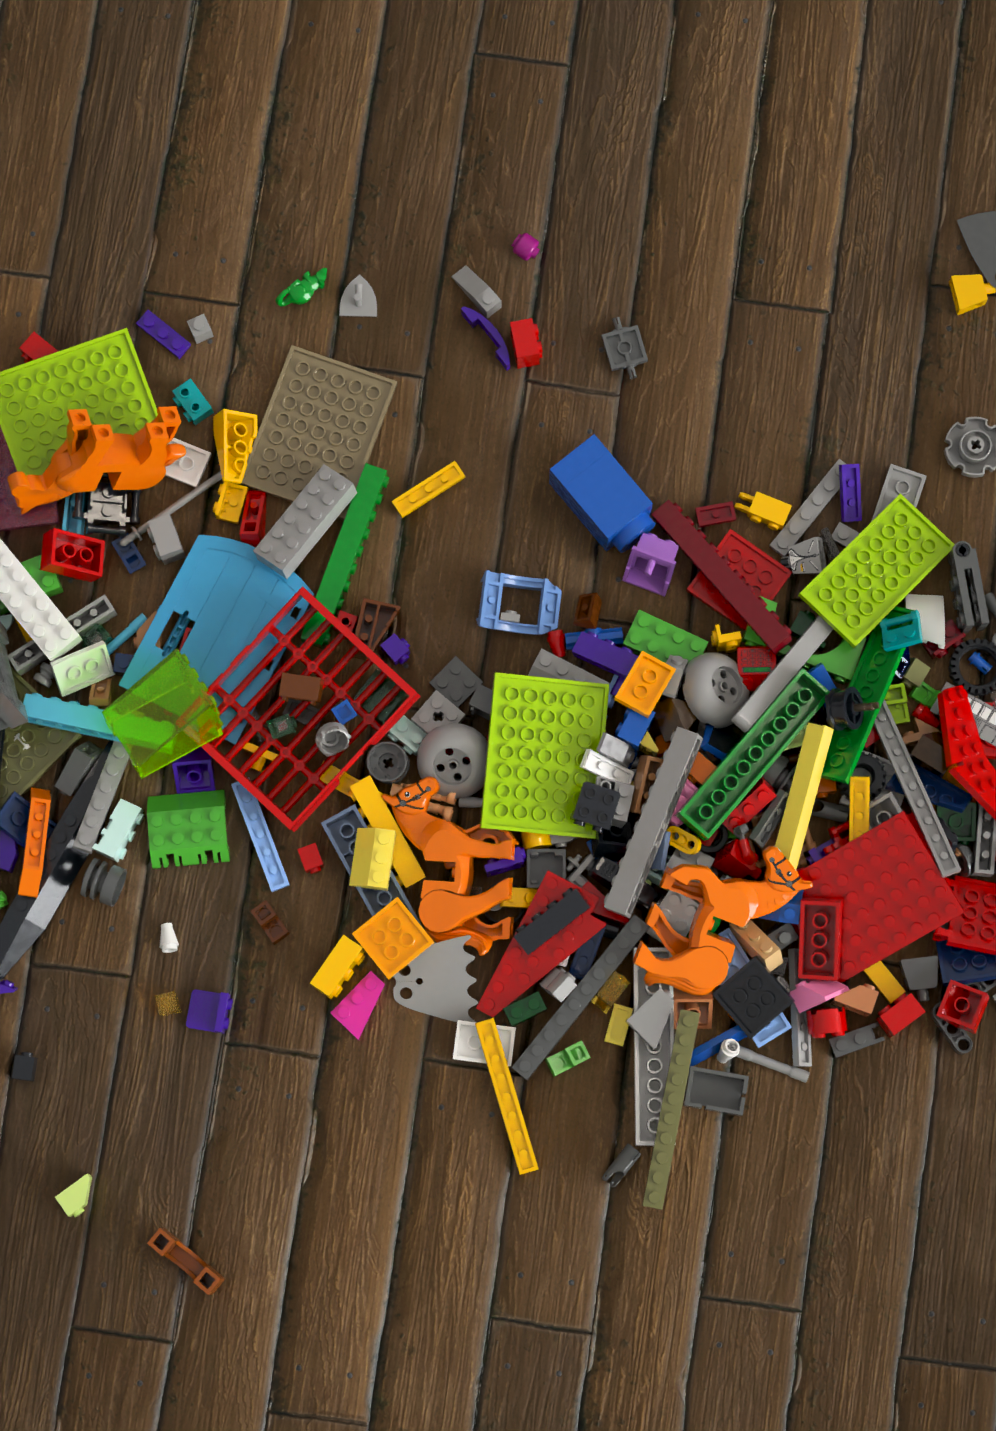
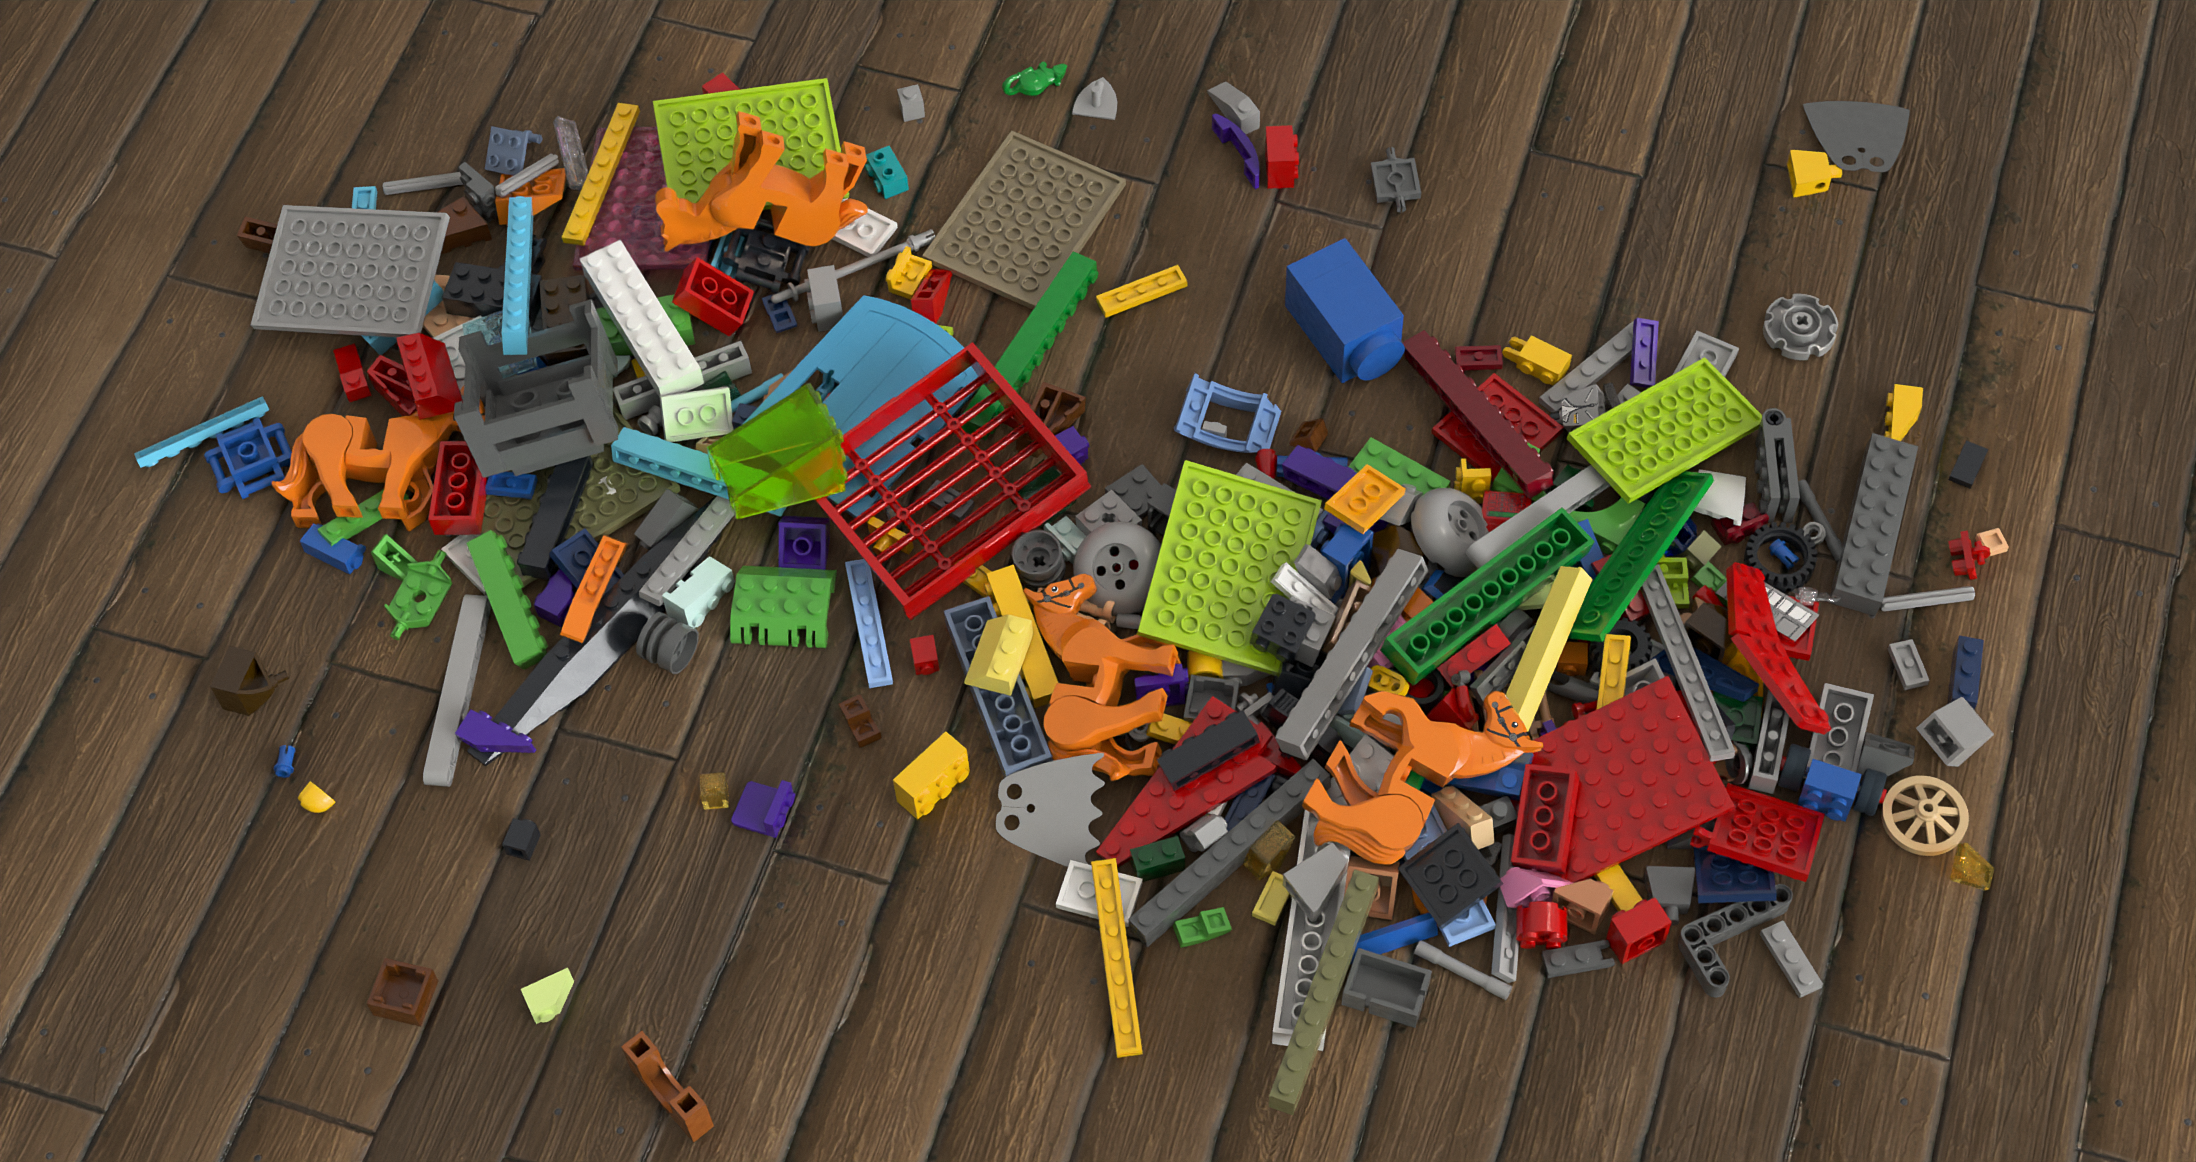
camera: 10 degrees right, 20 degrees down
dark purple plate [136,310,191,359] -> none
white cone [160,923,179,953] -> none
yellow wedge [213,409,258,484] -> none
light grey brick [253,464,357,579] -> none
clear green window [266,713,298,740] -> none
reddish brown container [279,672,324,706] -> none
light grey hair [315,722,351,757] -> none
blue plate [331,699,358,725] -> none
dark pink wing [331,971,385,1040] -> none
light orange plate [352,897,435,979] -> none
magenta head [511,233,540,261] -> none
dark grey piece [602,1143,641,1187] -> none
medium lavender piece [622,533,679,597] -> none
white cone [717,1039,740,1064] -> none
black wheel [825,687,879,731] -> none
teal plate [880,610,923,652] -> none
red slope [936,980,989,1034] -> none

